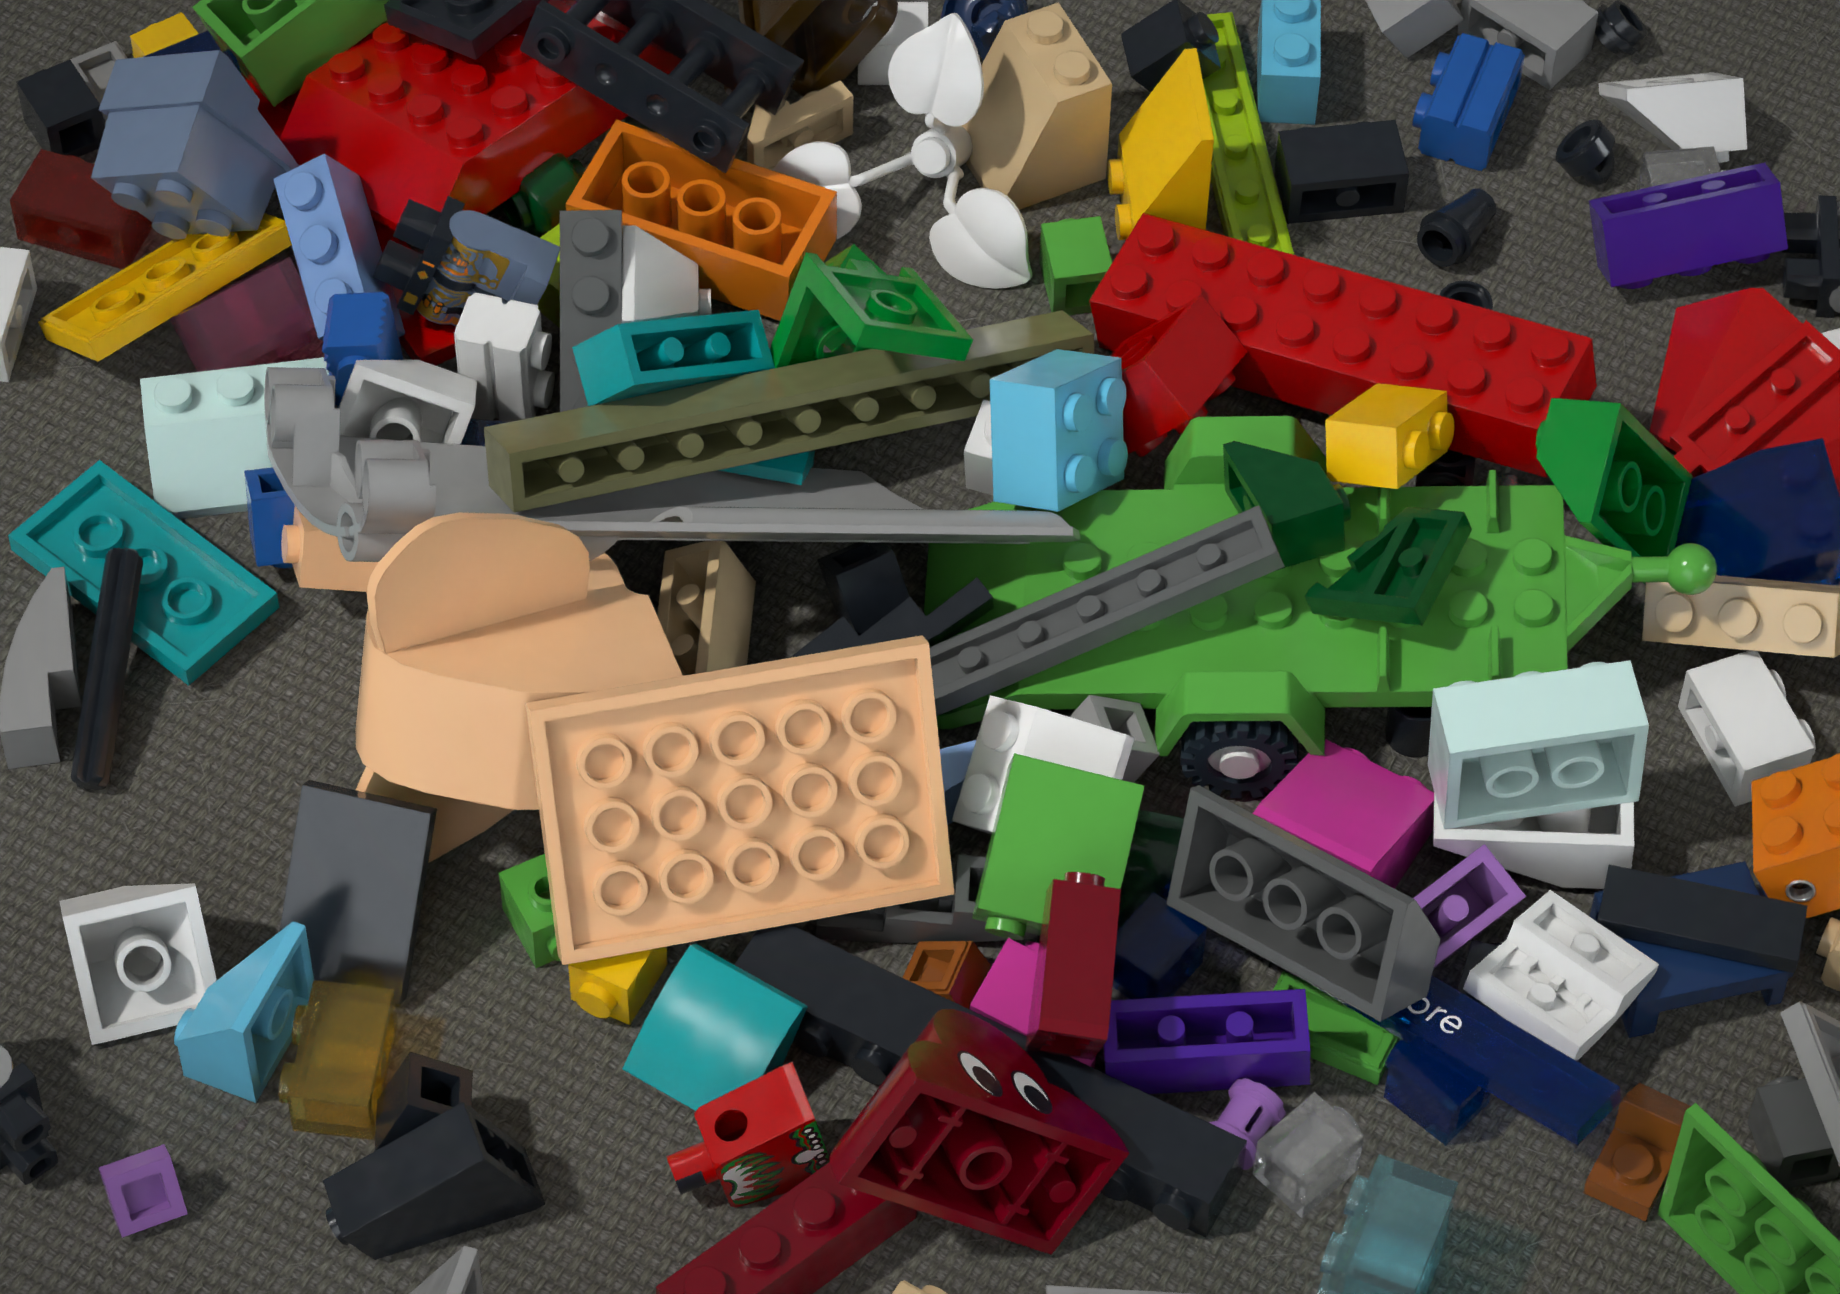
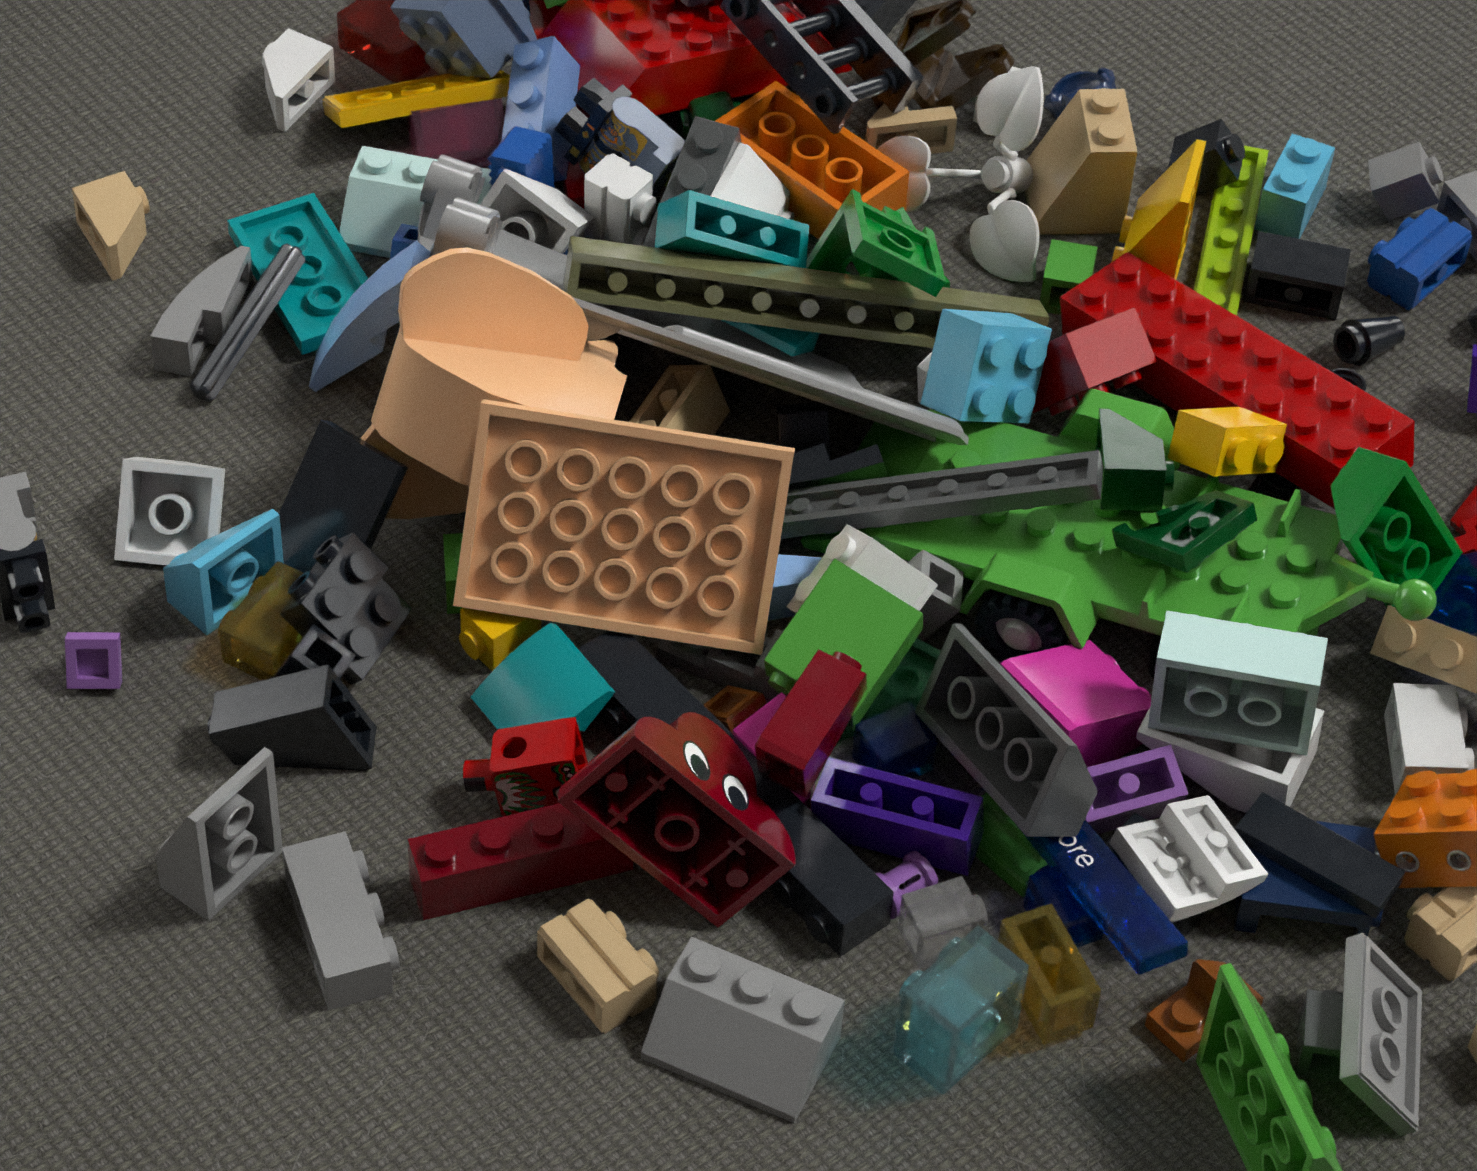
camera: 20 degrees right, 5 degrees down
none -> black plate [279,533,412,685]
none -> light blue slope [309,240,430,392]
none -> clear yellow brick [995,903,1101,1045]

